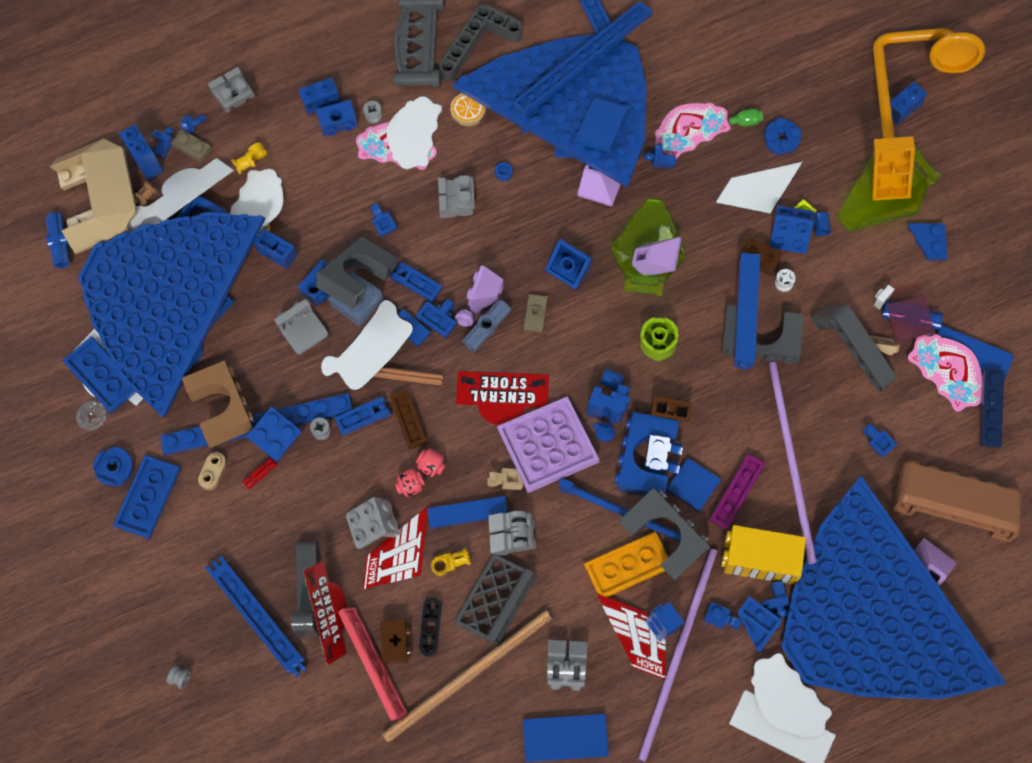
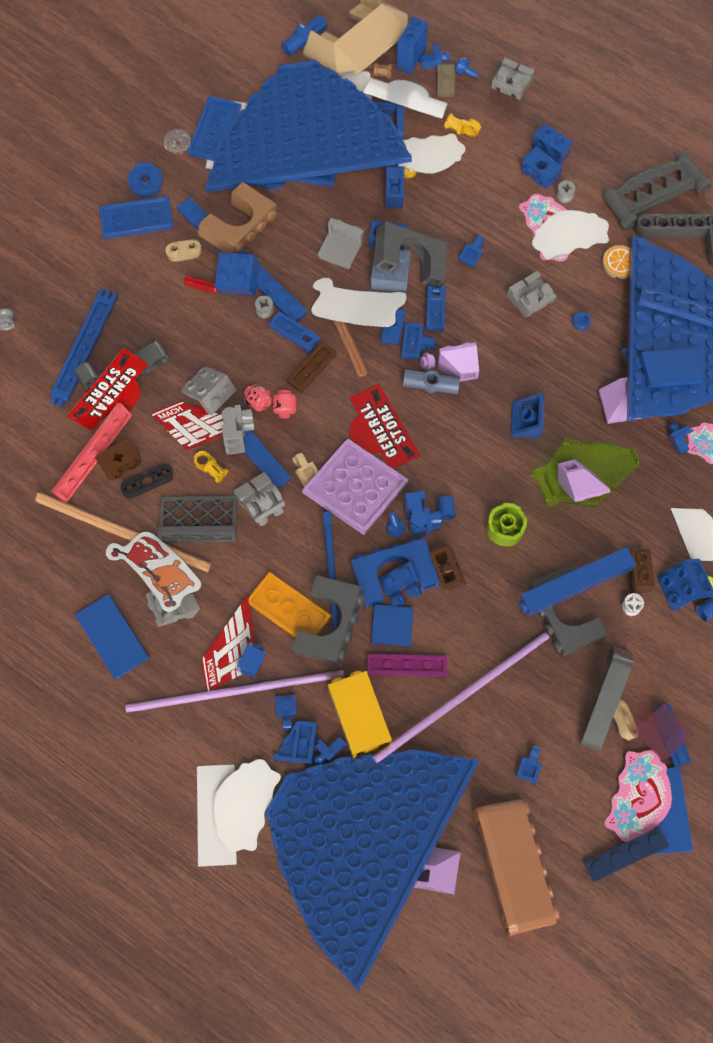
camera: 55 degrees right, 0 degrees up
dark tan plate [524,294,548,333] -> none
white plate [874,285,895,310] -> none
none -> sticker [106,532,201,612]
none -> light grey hips [222,405,255,455]

